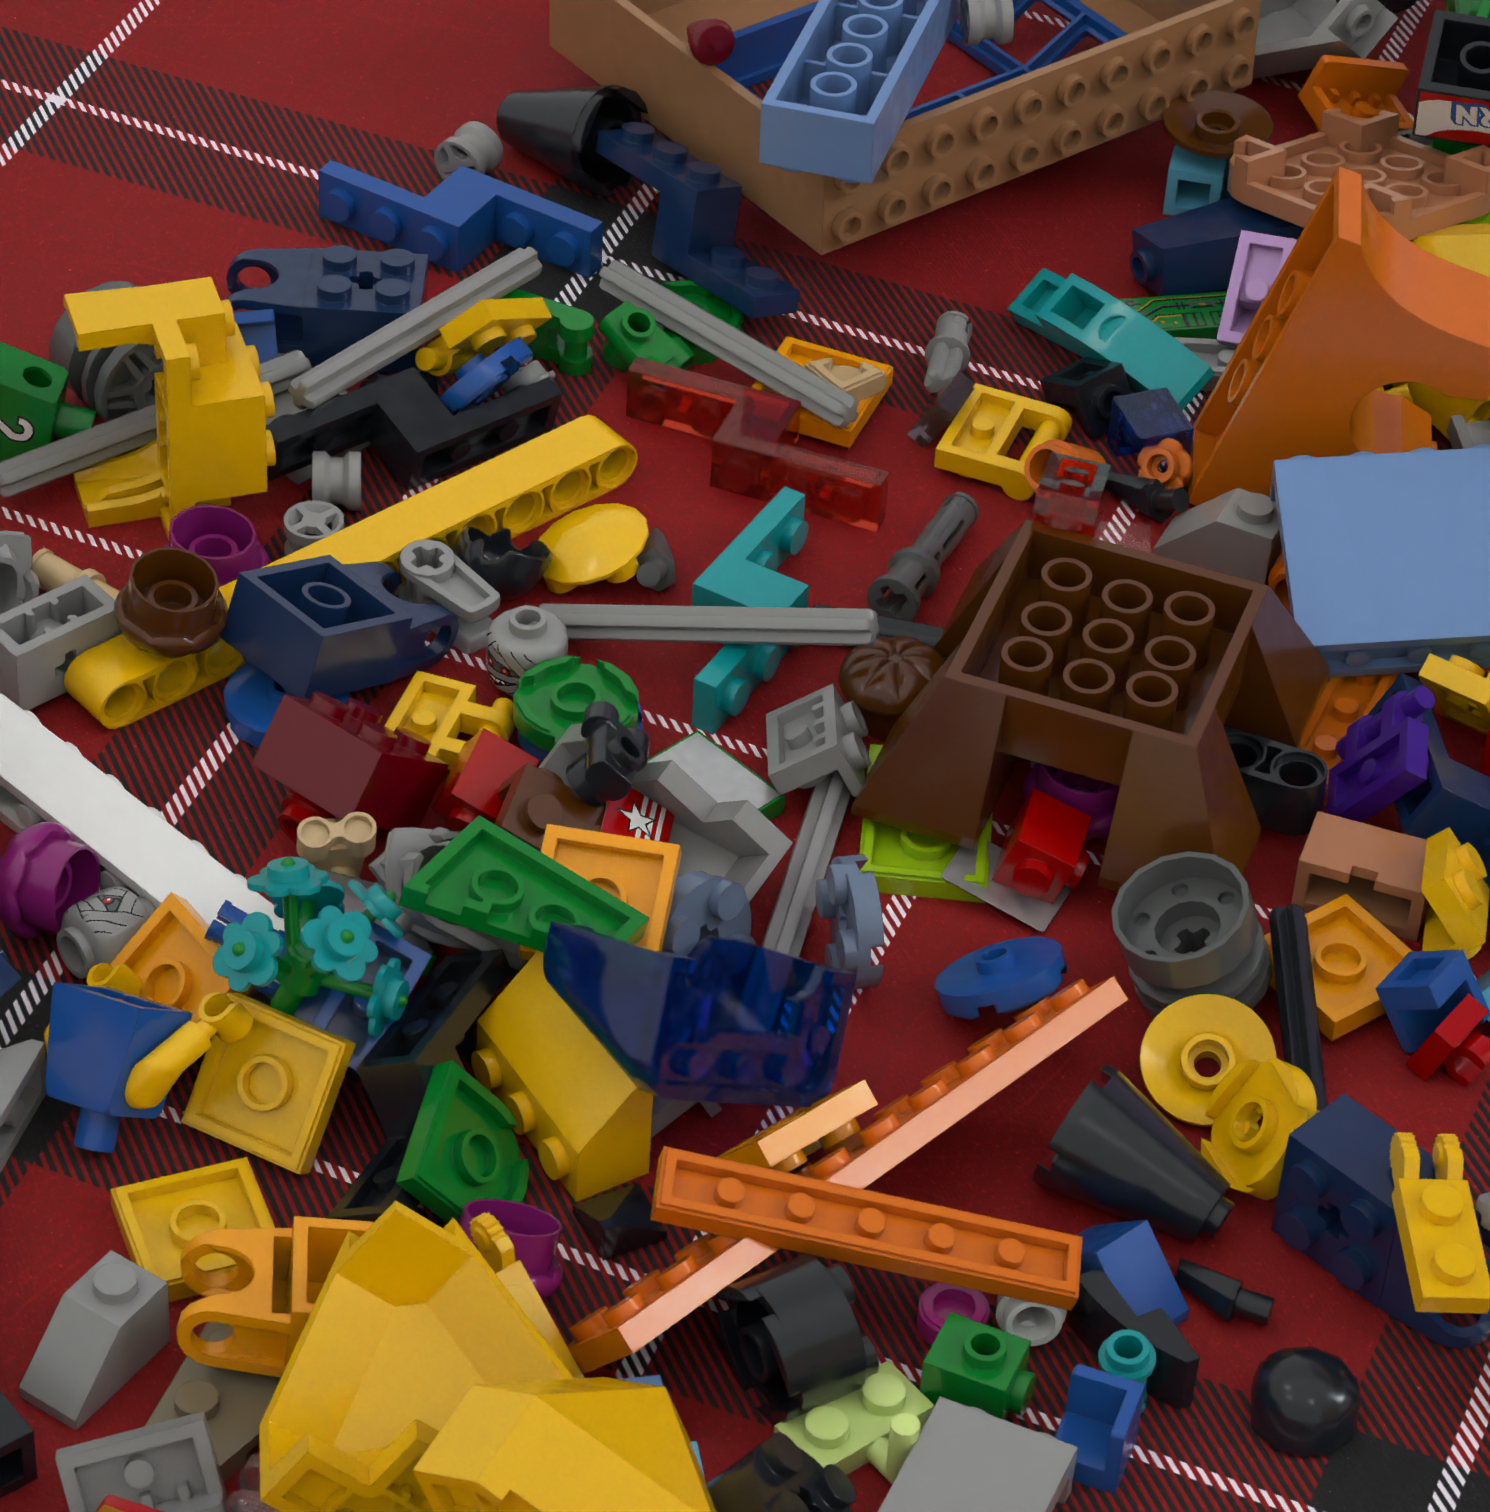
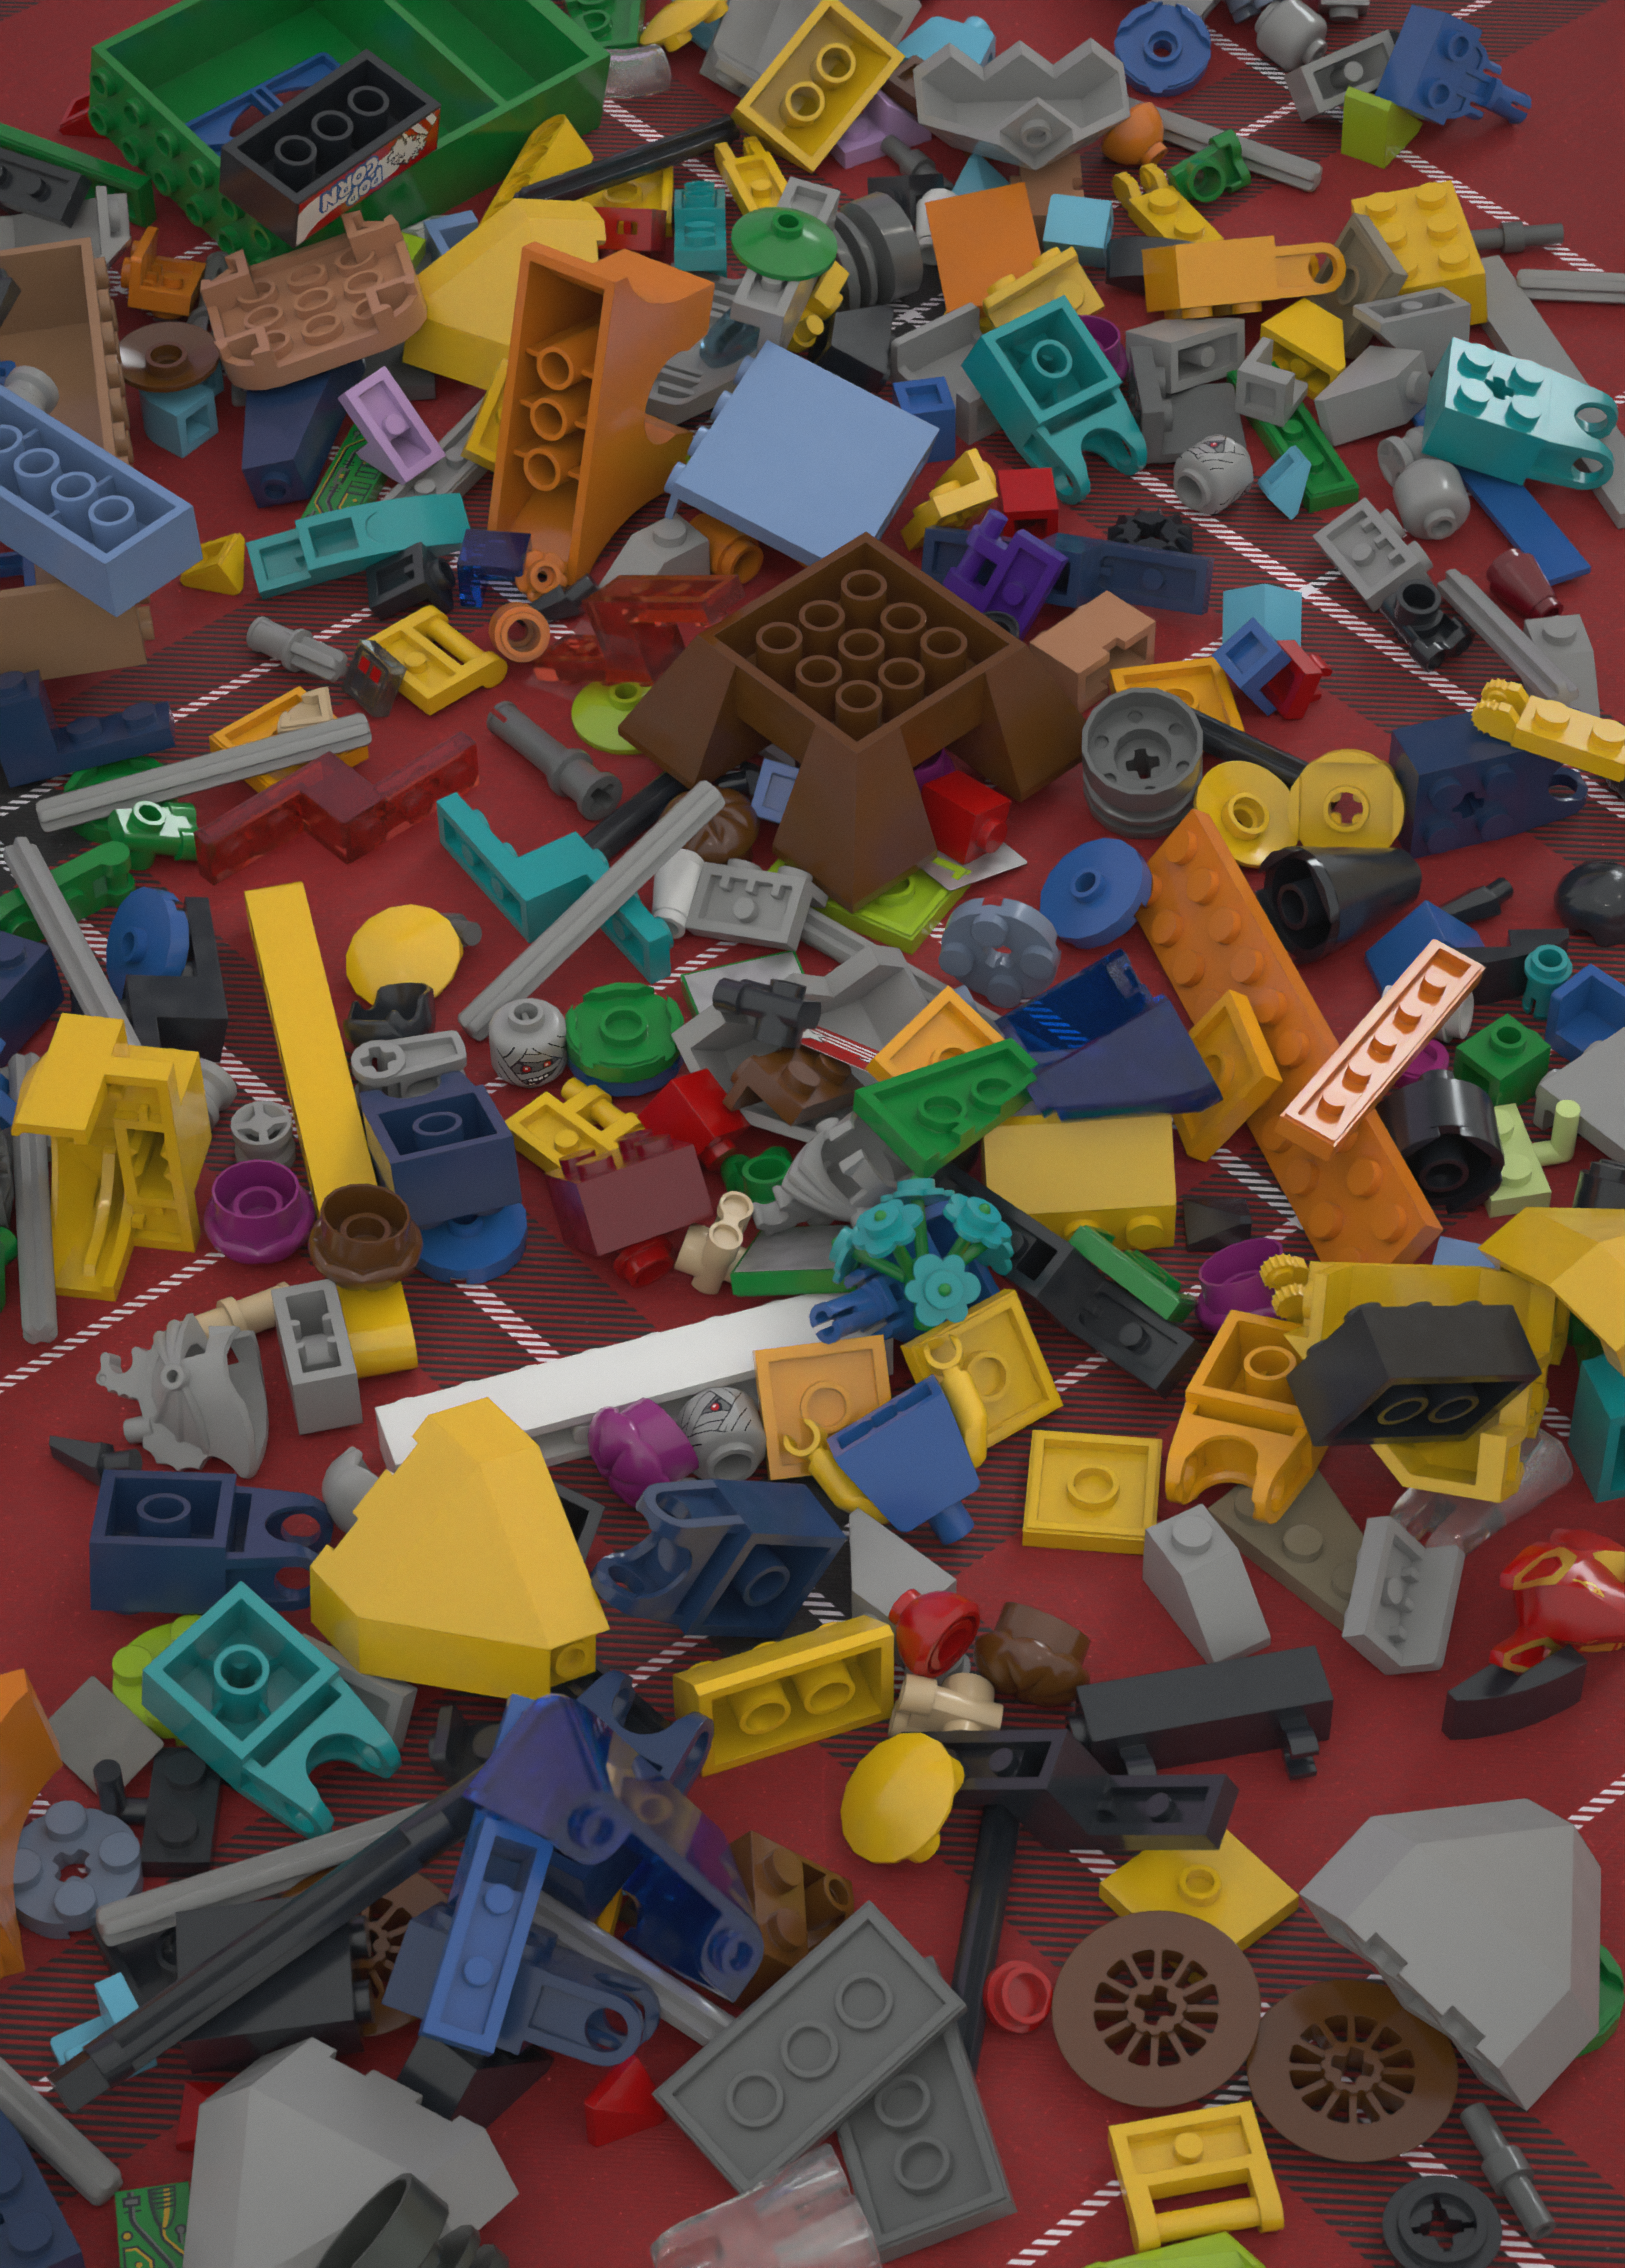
camera: 60 degrees left, 5 degrees up
yellow plate [415,297,553,376] -> none
yellow bracket [1421,827,1490,960] -> none
none -> yellow slope [180,533,245,595]
none -> white cone [652,849,704,939]
none -> black brick [1286,1300,1542,1447]

